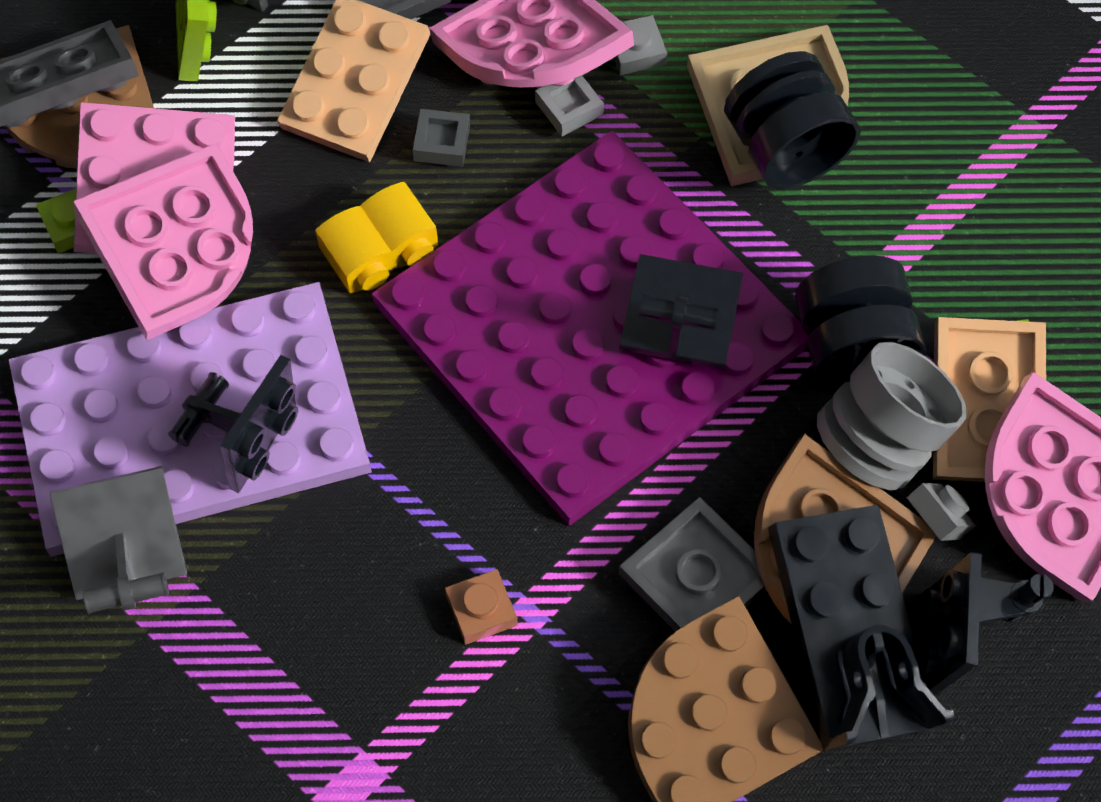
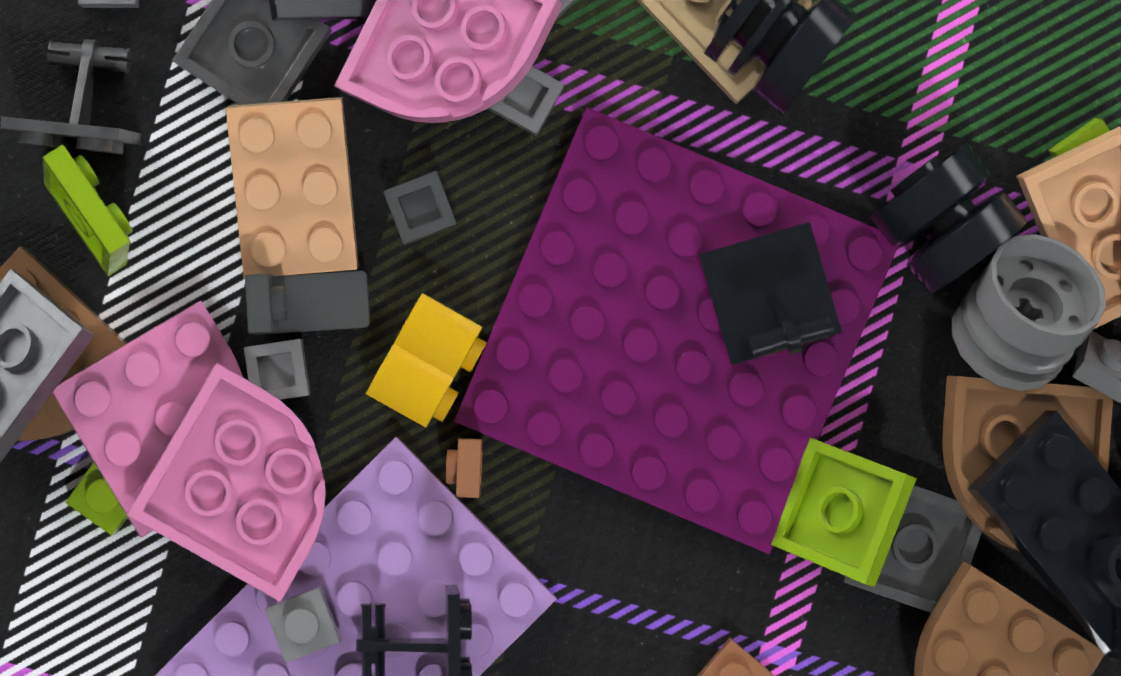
camera: 30 degrees left, 25 degrees up
none -> light grey plate [244,339,311,400]
none -> dark grey bracket [245,271,370,335]
none -> light grey plate [265,586,342,663]
none -> nougat plate [446,438,483,498]
none -> lime plate [771,438,917,587]

